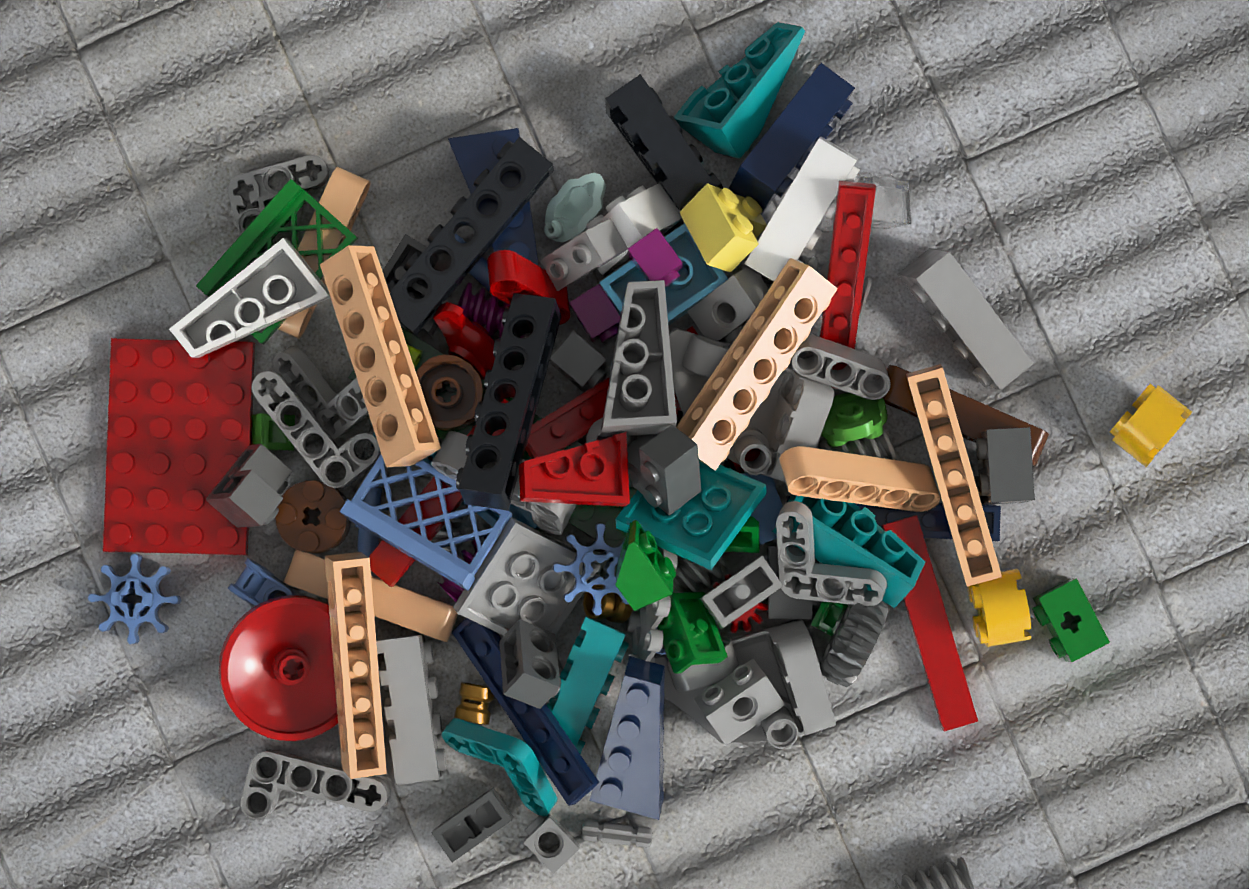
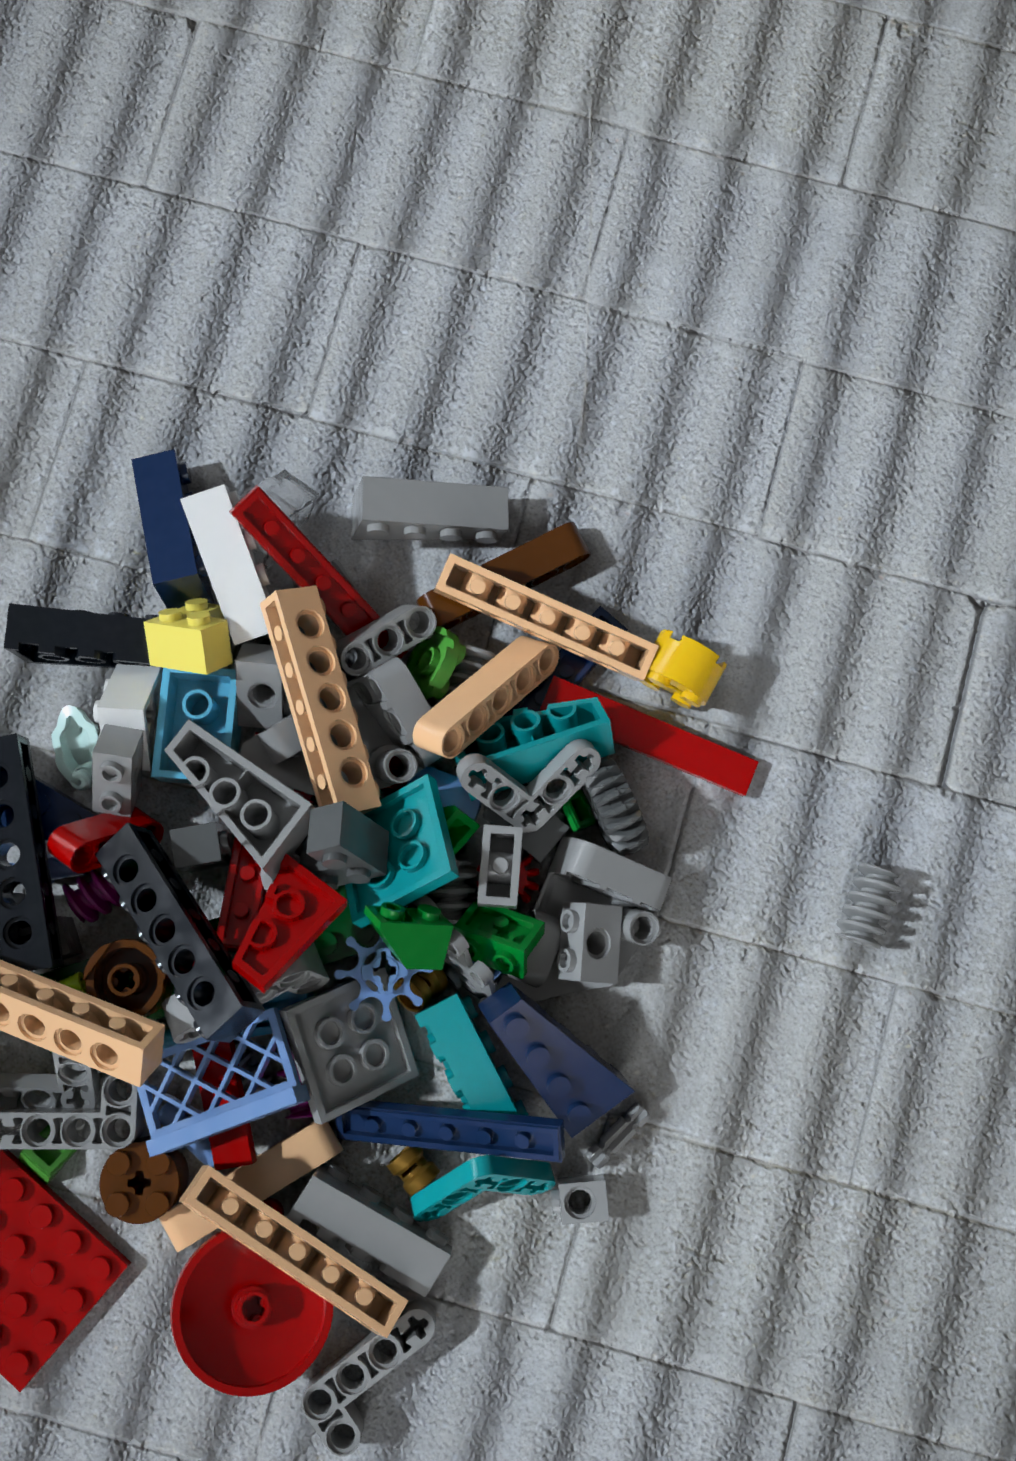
camera: 55 degrees left, 5 degrees down
medium blue gear [88,554,181,644] -> none
dark grey brick [205,444,293,527] -> none
medium blue piece [228,558,298,606] -> none
dark grey brick [431,787,514,862] -> none
red animal [433,302,495,380] -> none
dark grey brick [499,619,561,709] -> none
magenta brick [569,284,620,343] -> none
magenta brick [628,228,683,287] -> none
teal wedge [674,22,805,159] -> none
dark grey brick [974,427,1035,505] -> none
green brick [1032,578,1110,662] -> none
yellow brick [1109,384,1192,467] -> none

